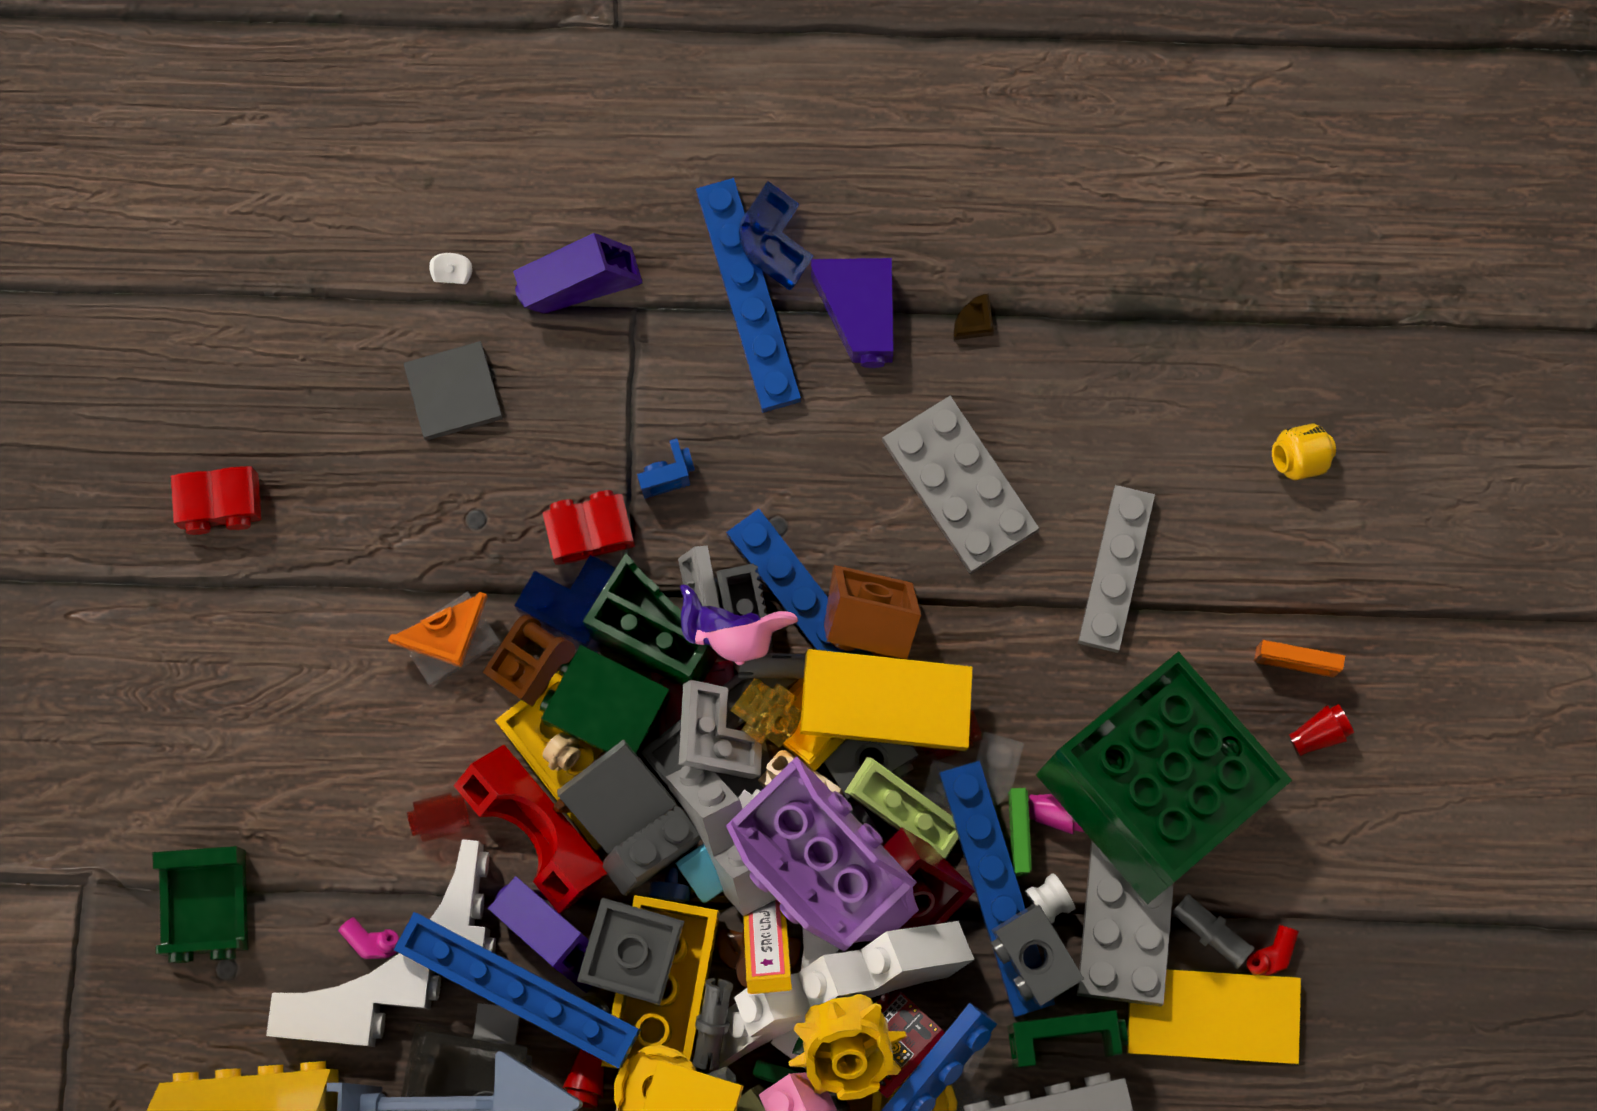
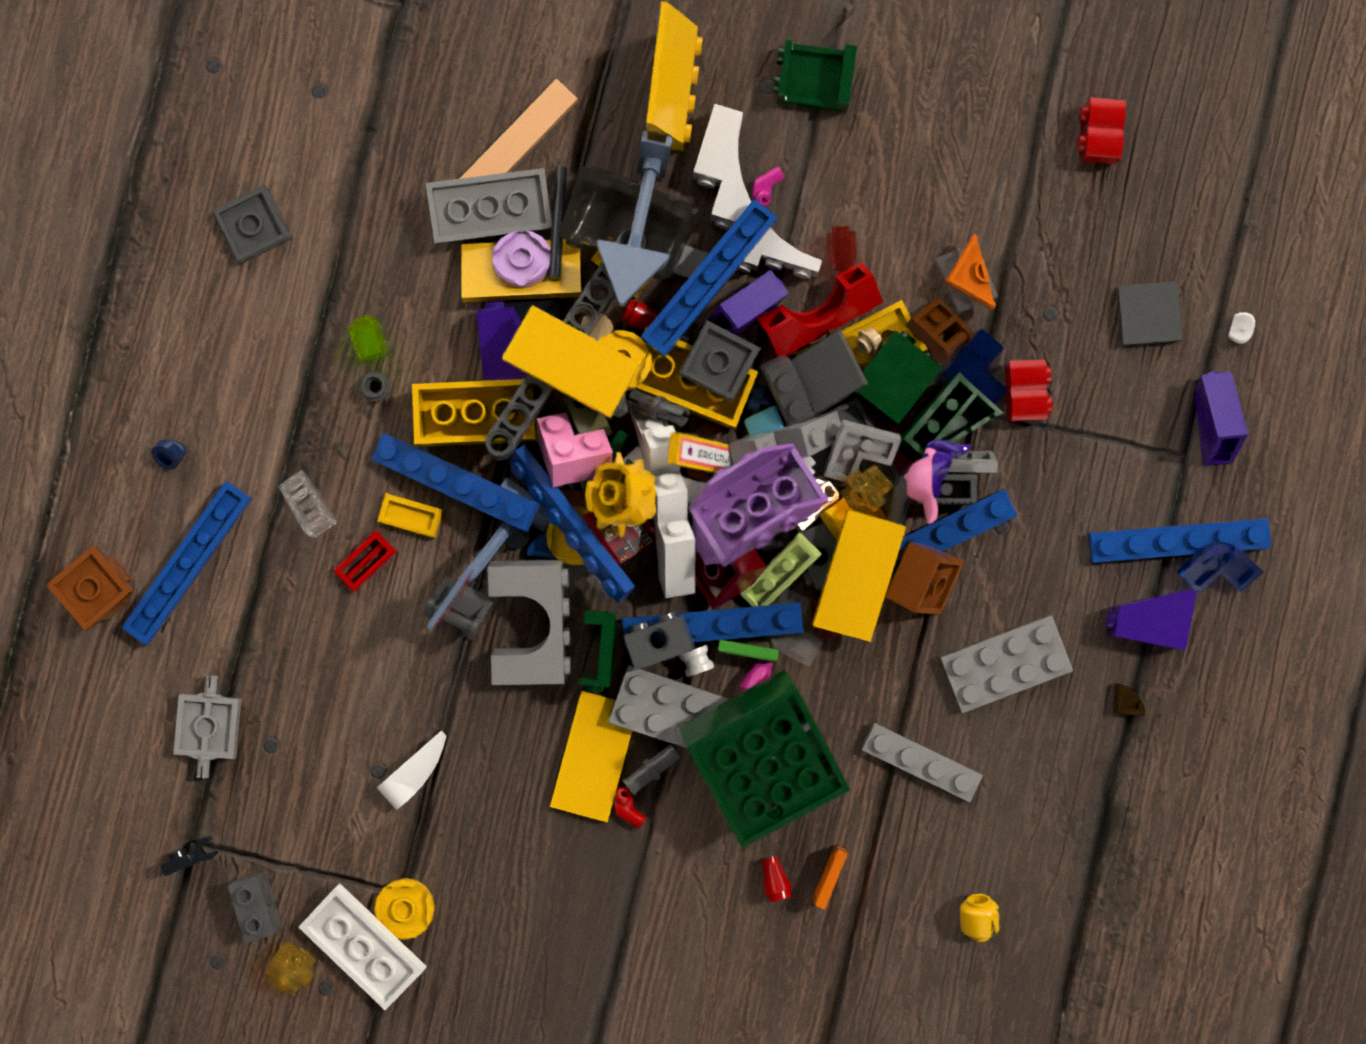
camera: 100 degrees right, 10 degrees up
blue bracket [637,438,695,499] -> none

